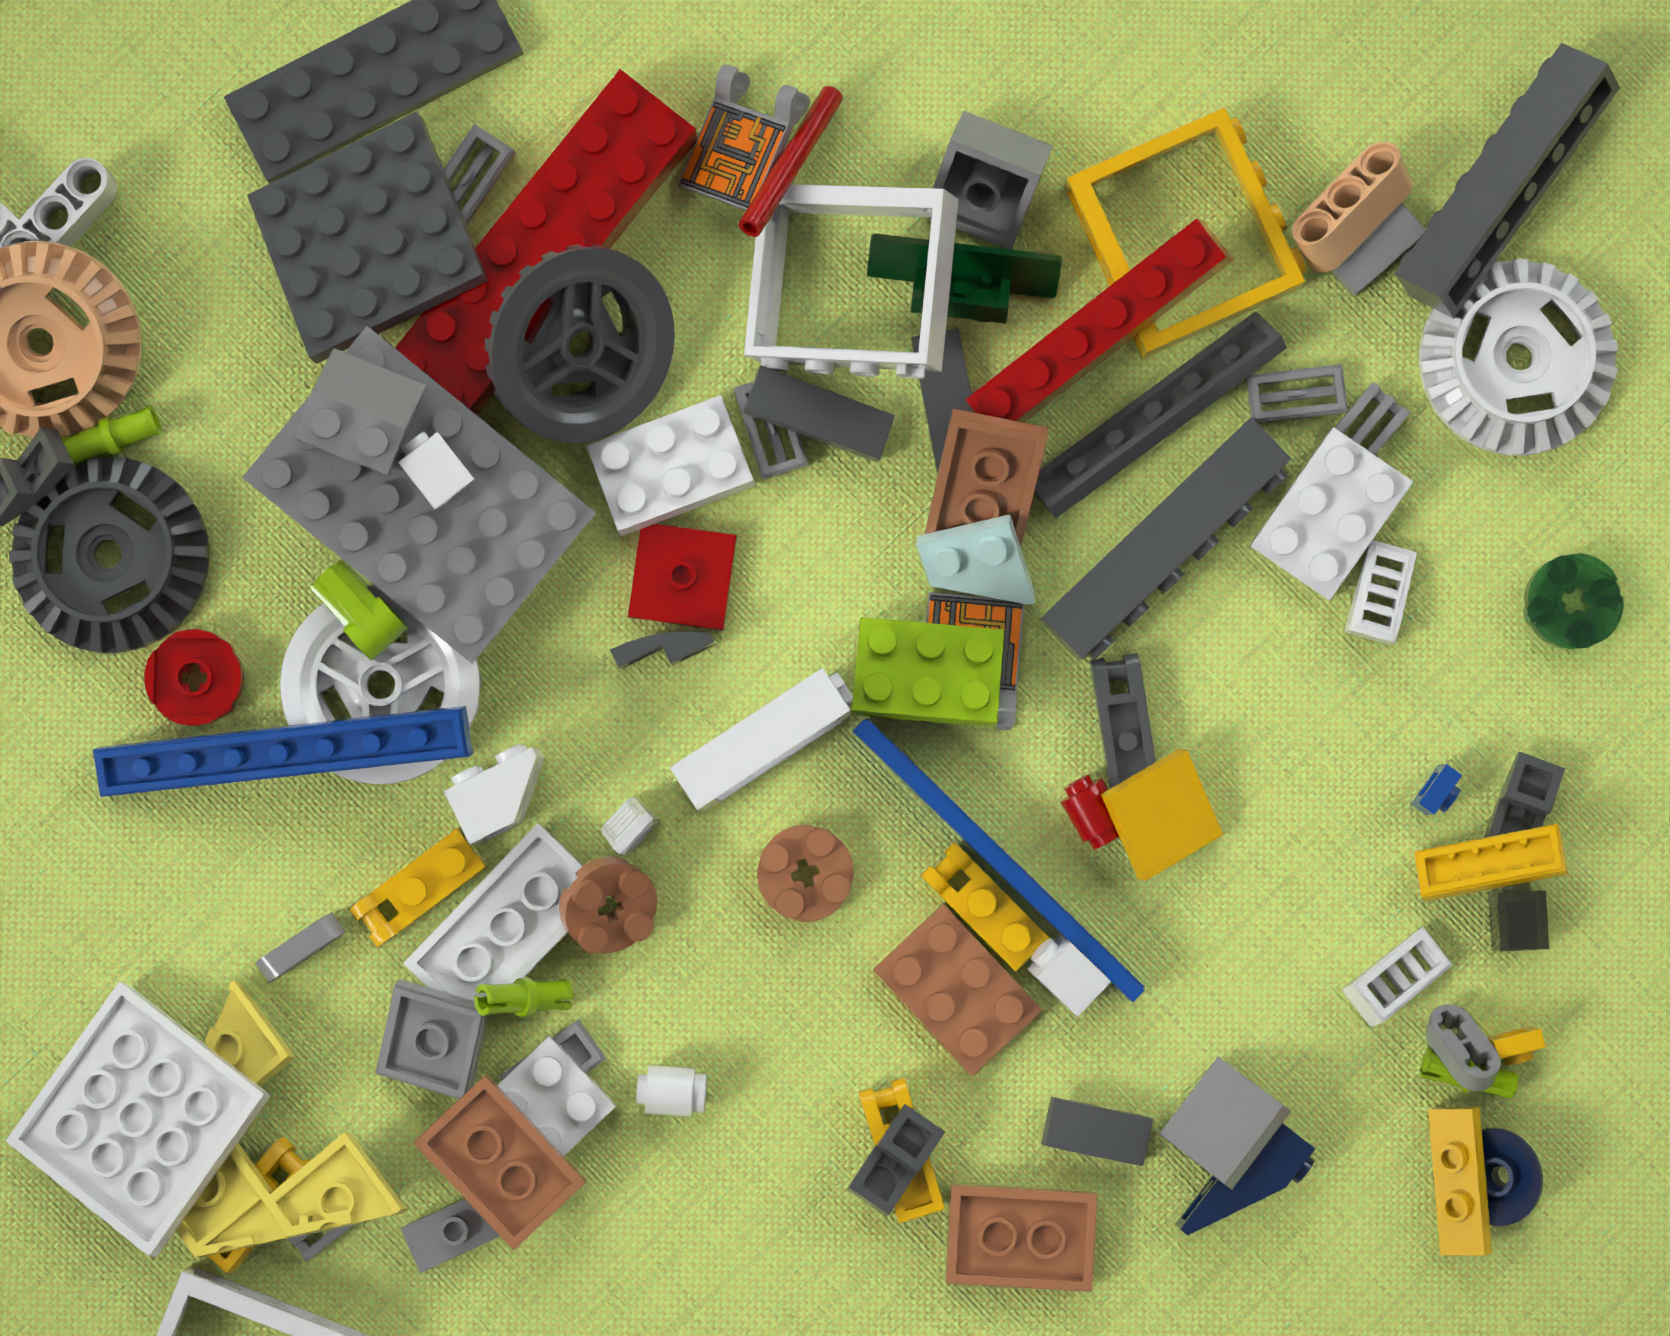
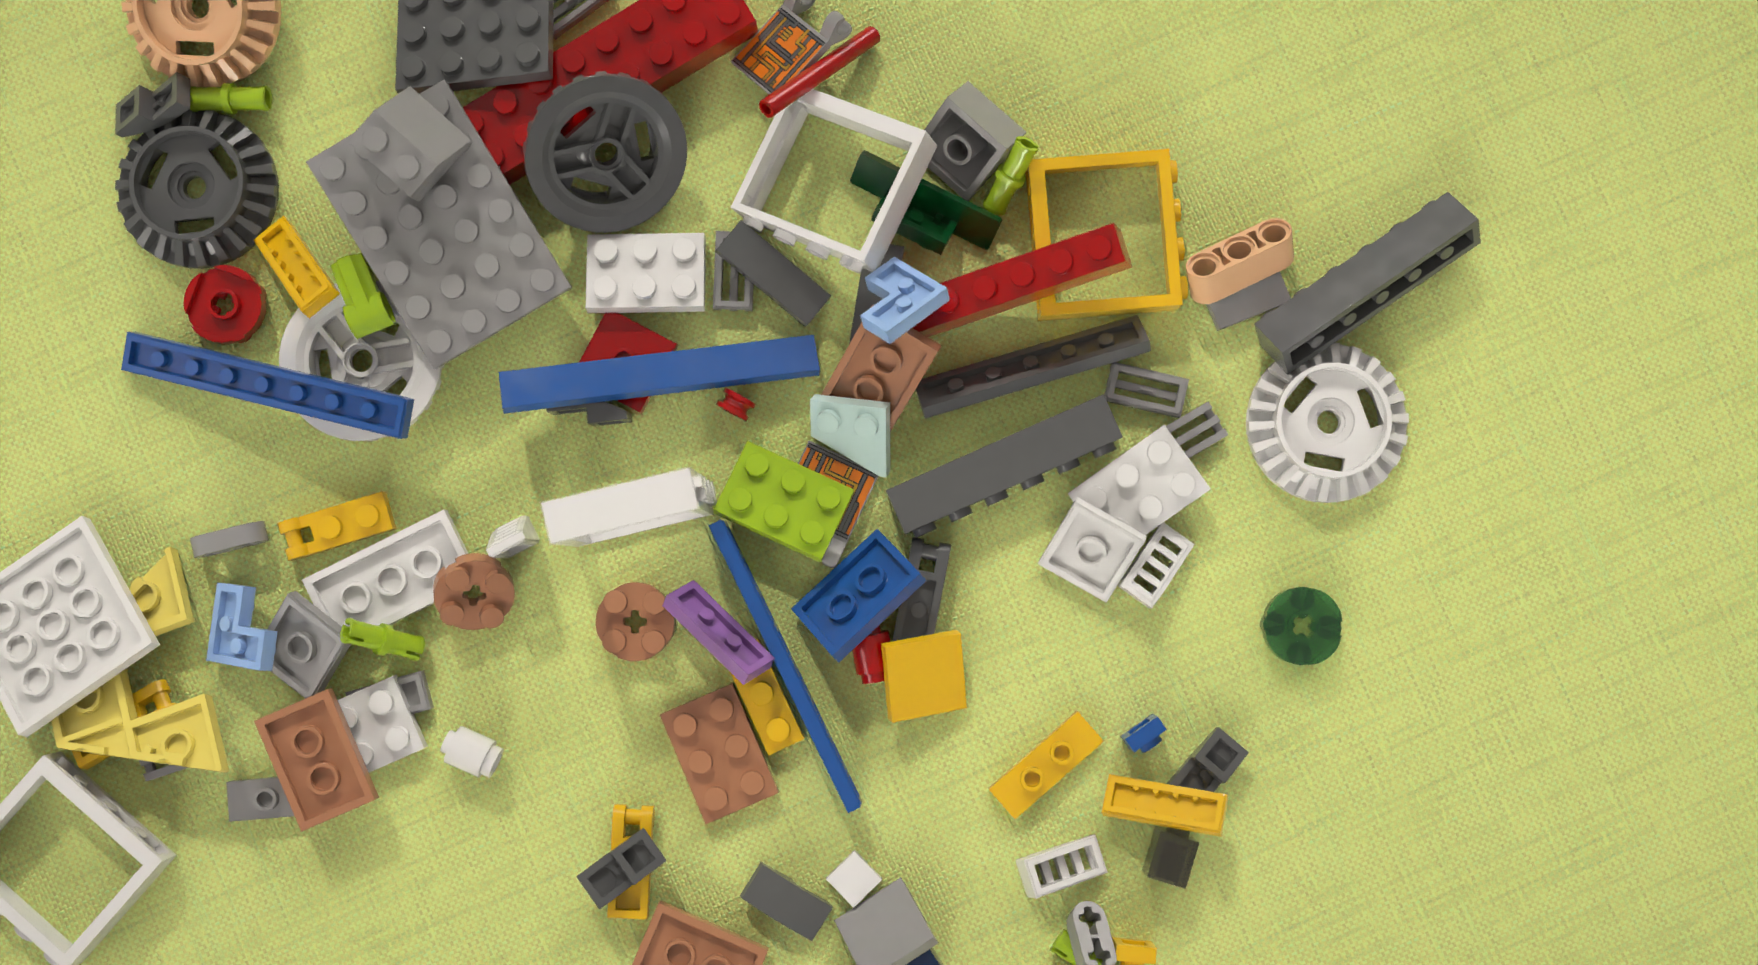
camera: 25 degrees right, 0 degrees up
white brick [398,431,476,511] -> none
white slope [443,743,544,844] -> none
white brick [1027,934,1111,1017] -> none
none -> light blue plate [206,582,278,671]
none -> yellow plate [254,215,340,319]
none -> blue tile [498,335,820,414]
none -> medium lavender plate [662,580,775,685]
none -> red bush [716,387,756,422]
none -> blue plate [791,529,927,662]
none -> white tile [826,850,882,908]
none -> light blue plate [860,257,950,344]
none -> lime pin [983,136,1039,215]
none -> yellow plate [988,711,1104,819]
none -> white tile [1038,497,1146,603]

